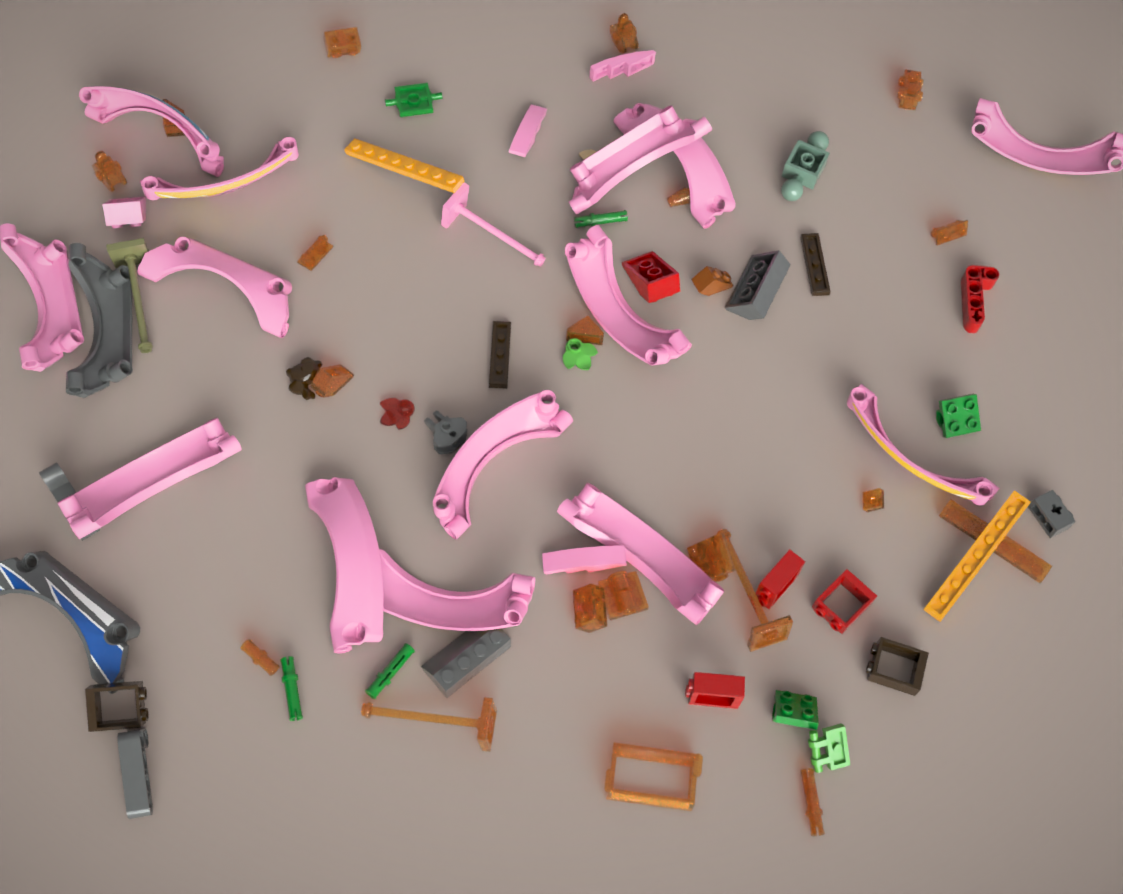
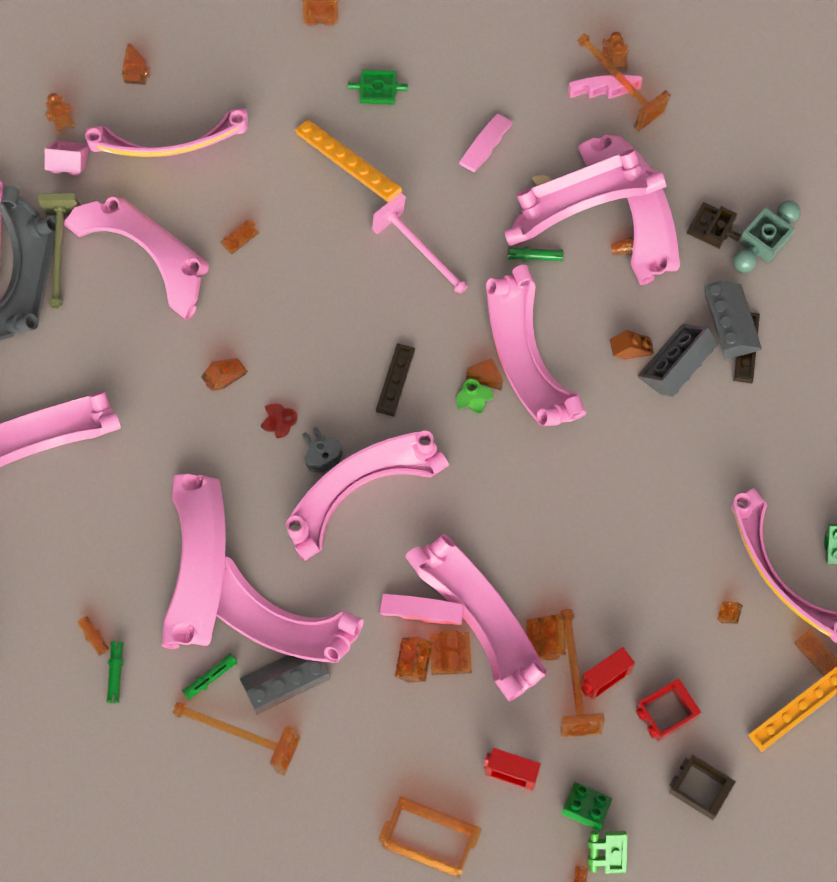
camera: 20 degrees right, 5 degrees up
bright pink panel [79,87,224,177] -> none
dark brown animal [286,357,323,400] -> none
red slope [622,251,681,303] -> none
none -> clear orange tile [577,34,671,132]
none -> dark brown plate [687,202,742,249]
none -> dark grey slope [704,281,762,360]

